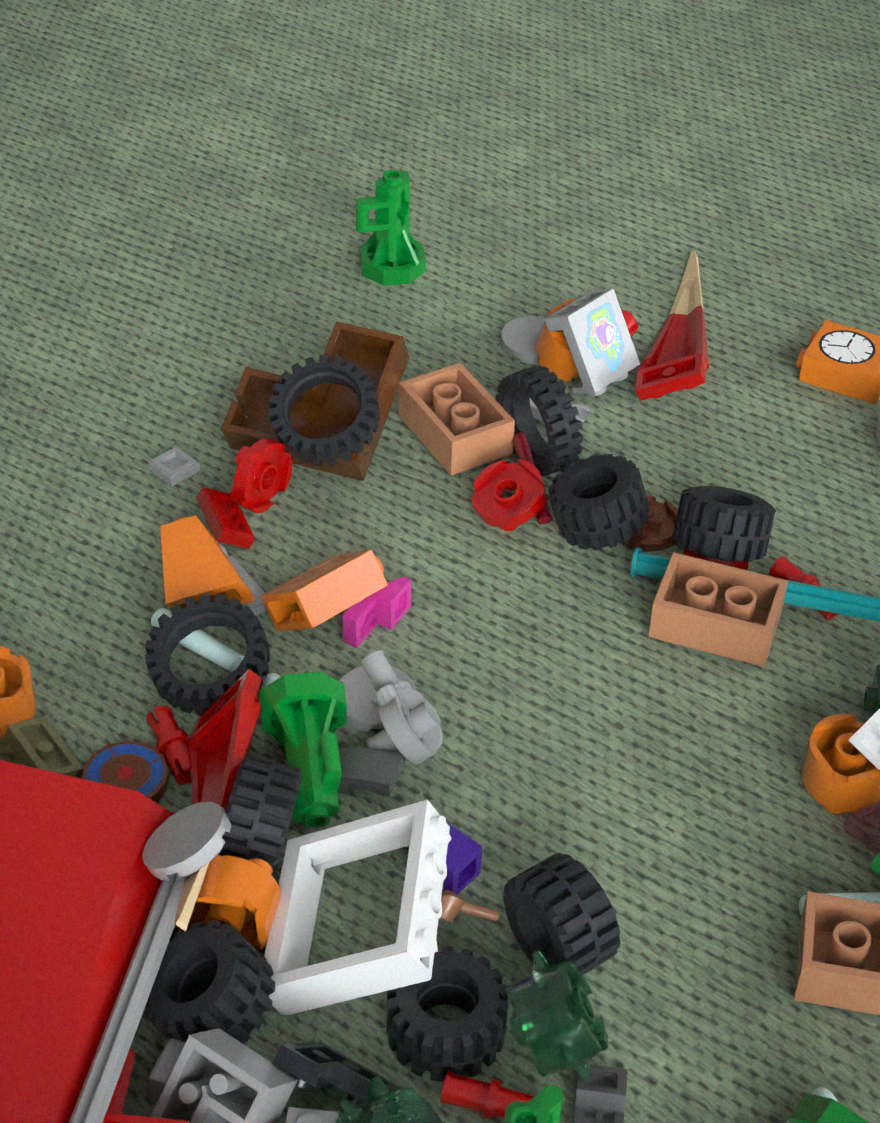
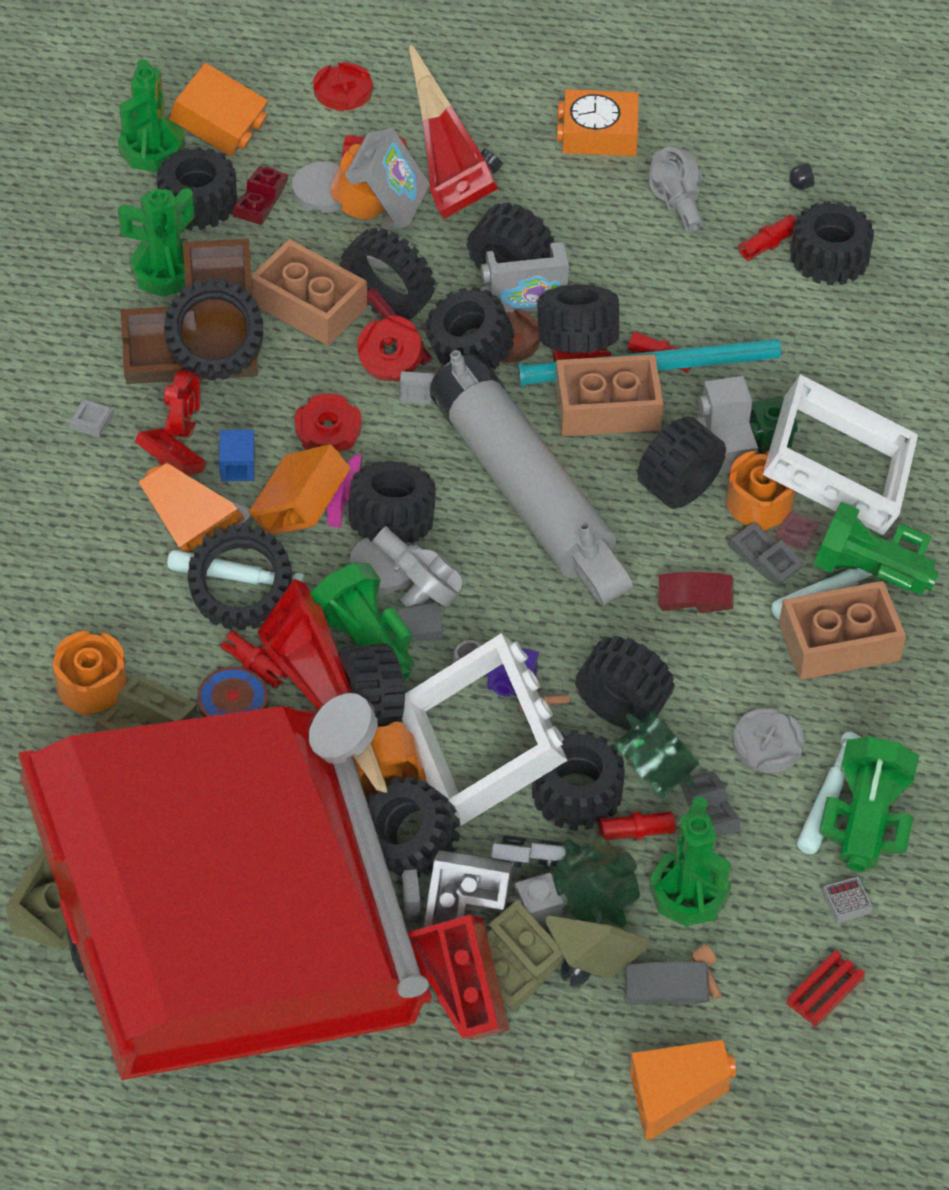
camera: 25 degrees left, 10 degrees up
none -> green piece [118,188,195,297]
none -> black tyre [156,147,237,230]
none -> orange brick [169,62,268,156]
none -> blue brick [219,429,255,481]
none -> dark red slope [233,166,288,225]
none -> red plate [294,394,361,452]
none -> red tile [313,62,373,111]
none -> black tyre [348,461,436,544]
none -> light grey tile [400,371,434,404]
none -> light grey piece [430,350,633,606]
none -> black tyre [467,202,555,270]
none -> light grey panel [480,242,569,313]
none -> black hinge [481,149,503,175]
none -> black tyre [637,416,727,509]
none -> dark red slope [658,572,734,613]
none -> light grey brick [696,376,758,474]
none -> dark grey slope [728,521,804,585]
none -> light grey tile [732,708,805,773]

